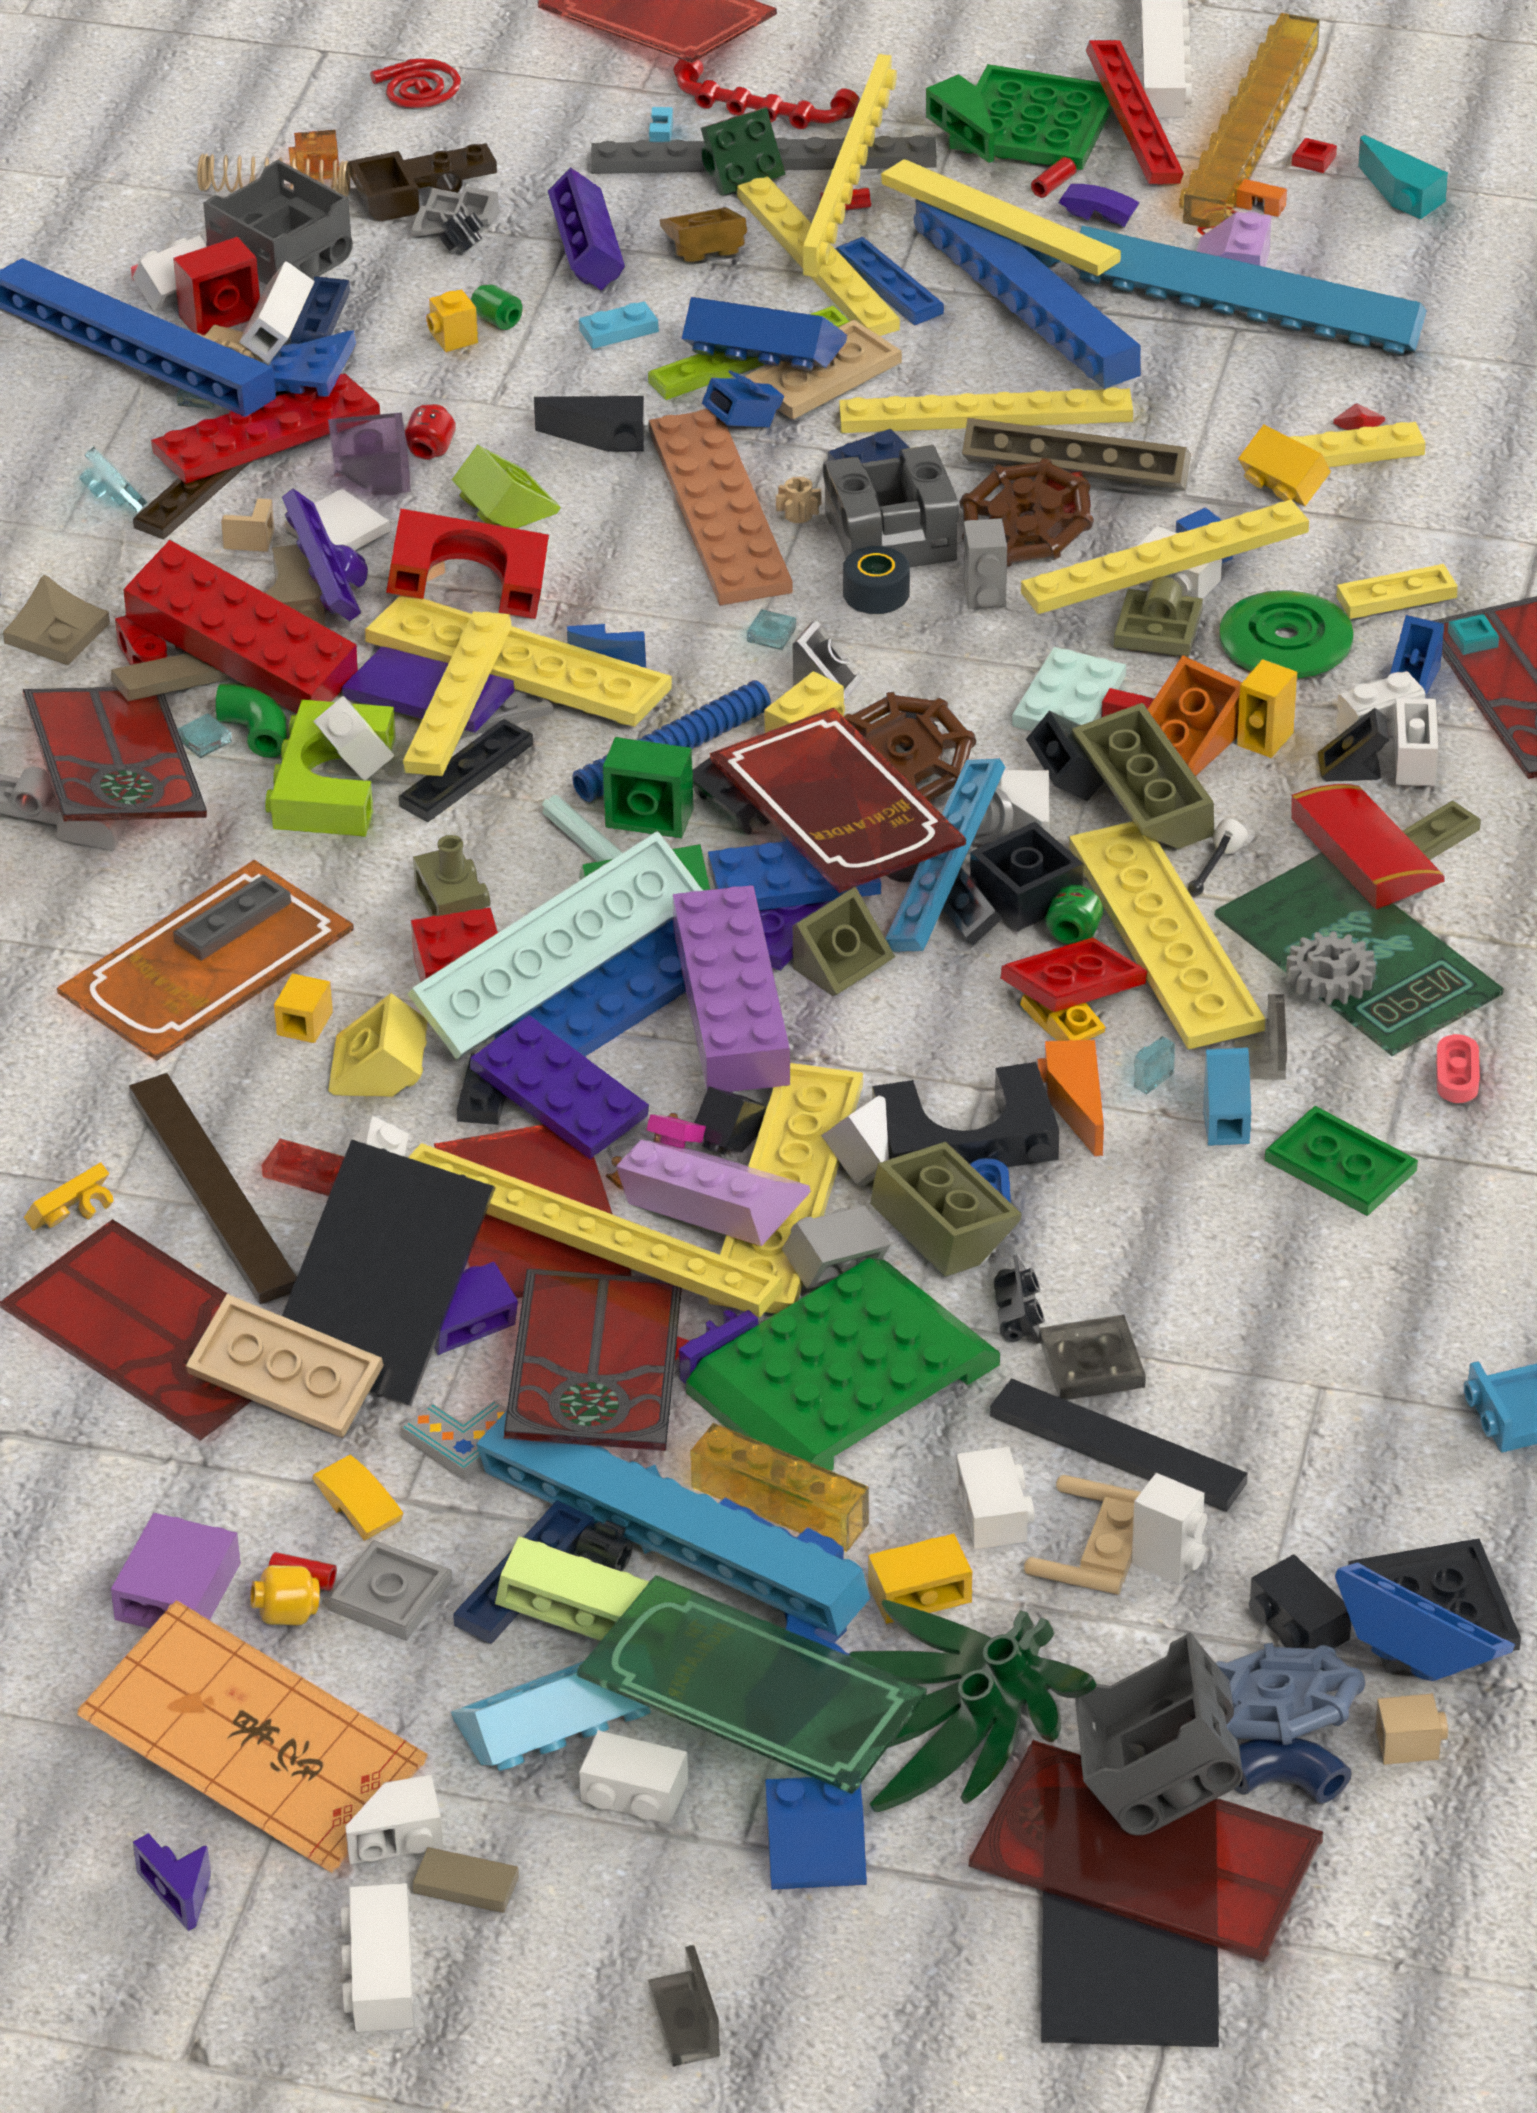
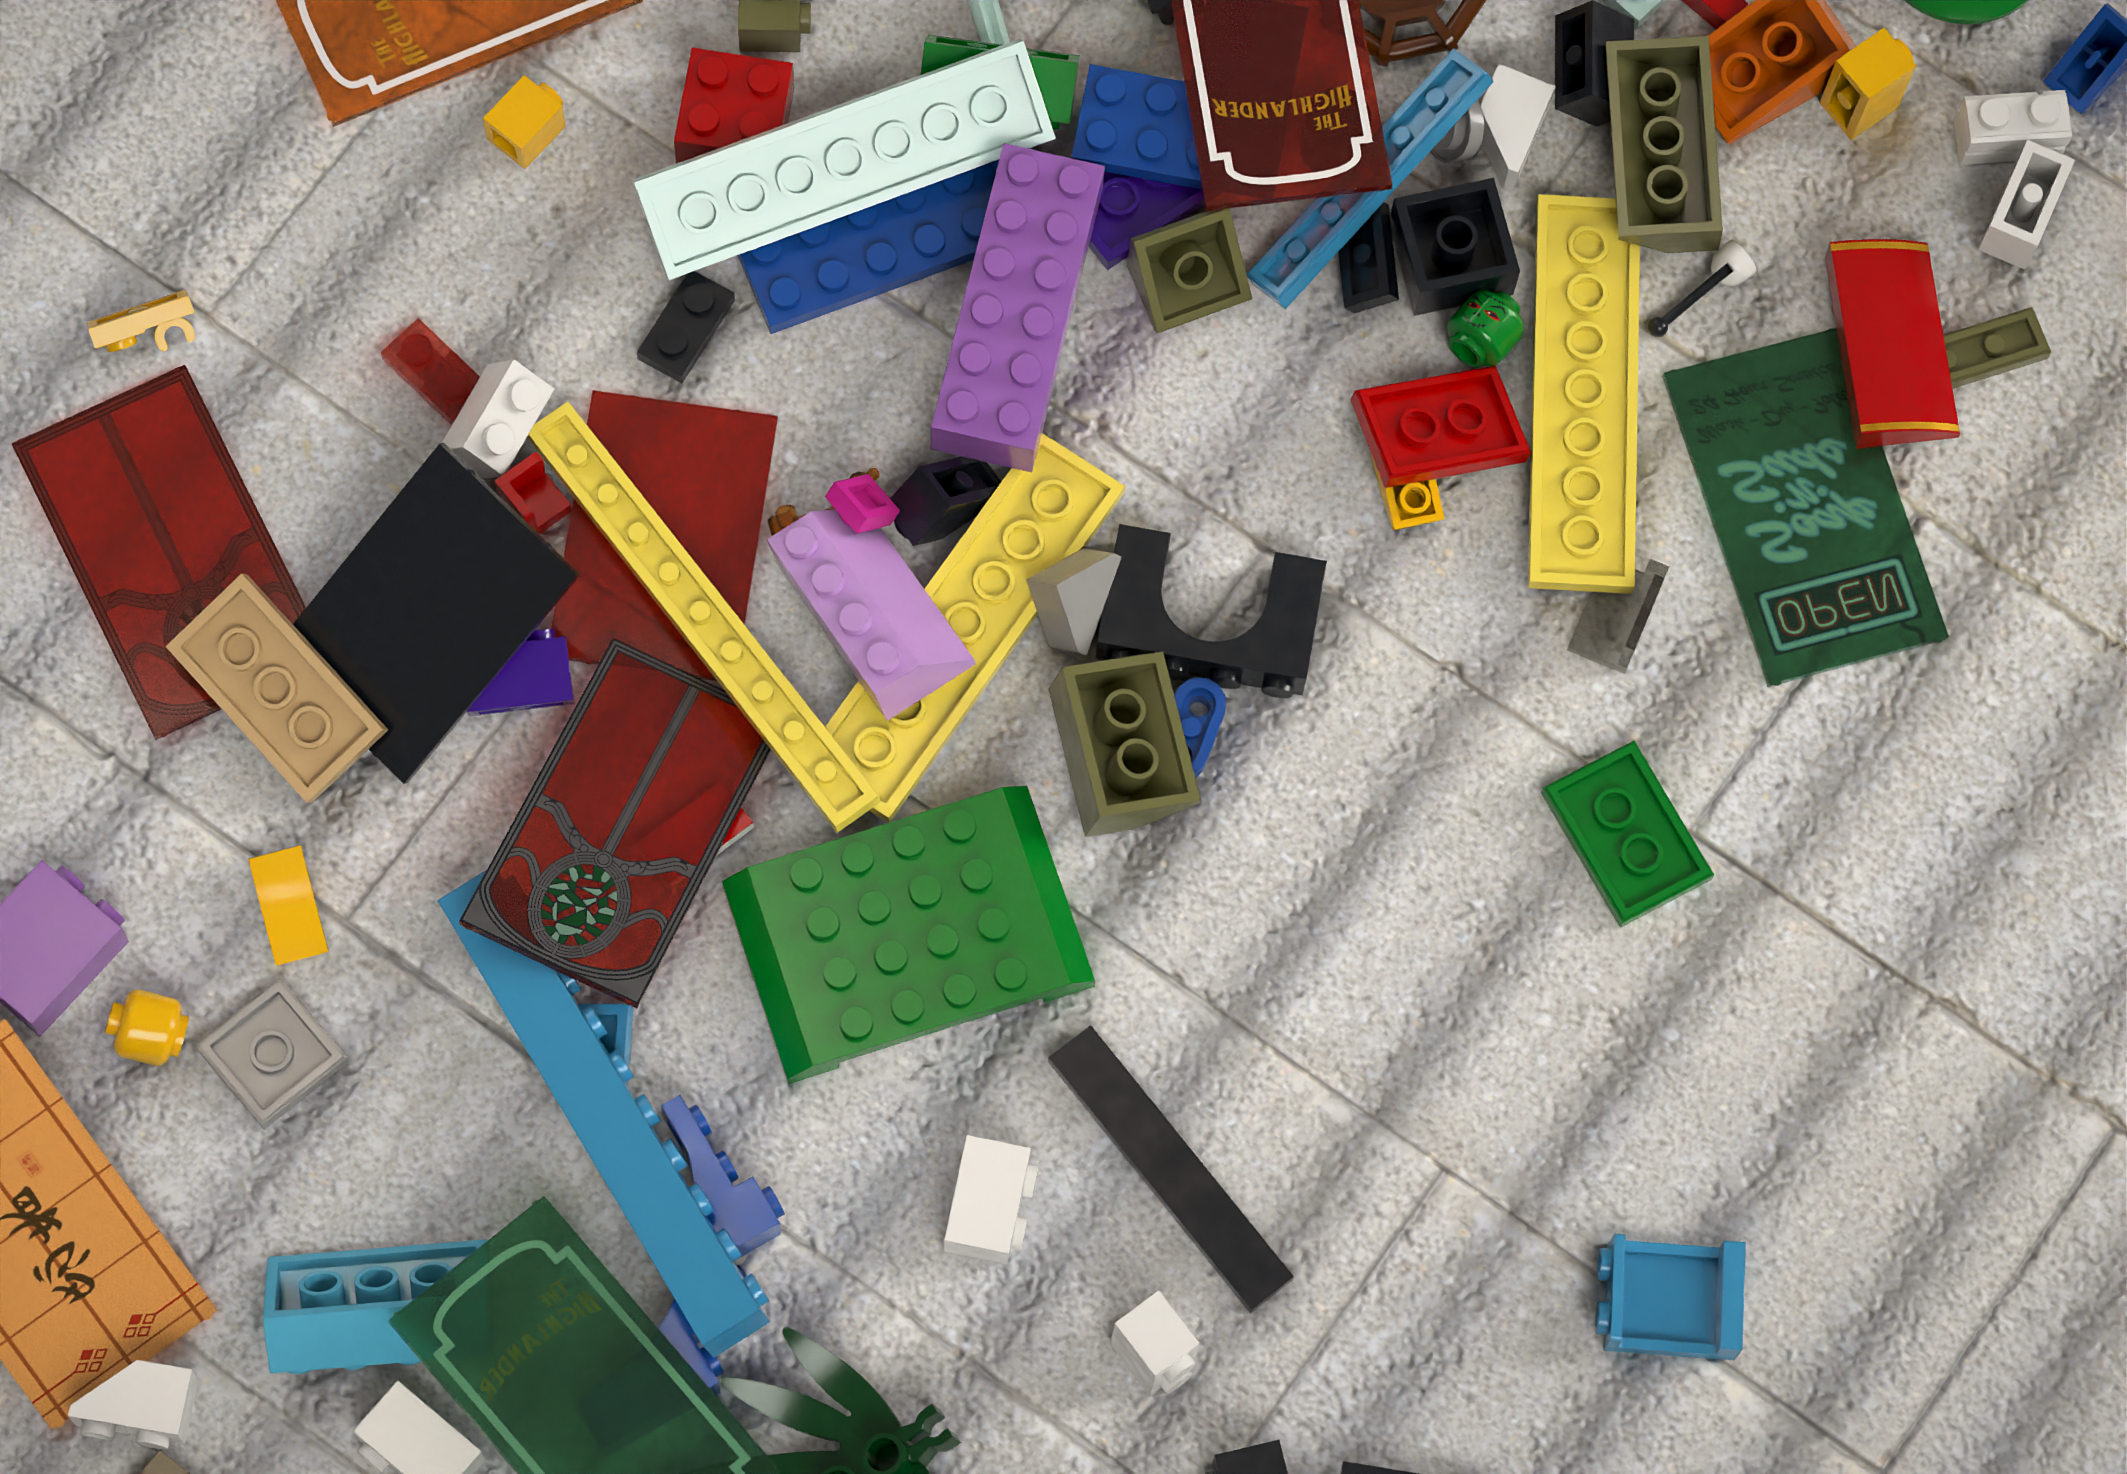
camera: 15 degrees right, 30 degrees up
dark brown tile [129,1073,297,1304] -> none
red axle [268,1552,337,1592] -> none
light yellow slope [328,993,428,1097] -> none
light grey tile [401,1400,507,1480] -> none
dark blue plate [453,1500,595,1644] -> none
dark purple plate [470,1015,649,1159] -> none
yellowish green brick [495,1536,691,1664] -> none
black gear [576,1520,633,1572] -> none
dark purple plate [679,1310,758,1384] -> none
clear yellow brick [690,1423,869,1552] -> none
light grey brick [782,1205,891,1289] -> none
yellow brick [868,1533,973,1624] -> none
black hinge [993,1254,1045,1344] -> none
tan plate [1024,1475,1141,1595] -> none
orange slope [1037,1040,1104,1156] -> none
clear smoke plate [1039,1314,1146,1400] -> none
clear light blue plate [1134,1036,1175,1095] -> none
dark azure slope [1203,1048,1252,1146] -> none
light grey gear [1286,931,1376,1005] -> none
black slope [1317,707,1390,782] -> none
coral plate [1436,1034,1480,1103] -> none

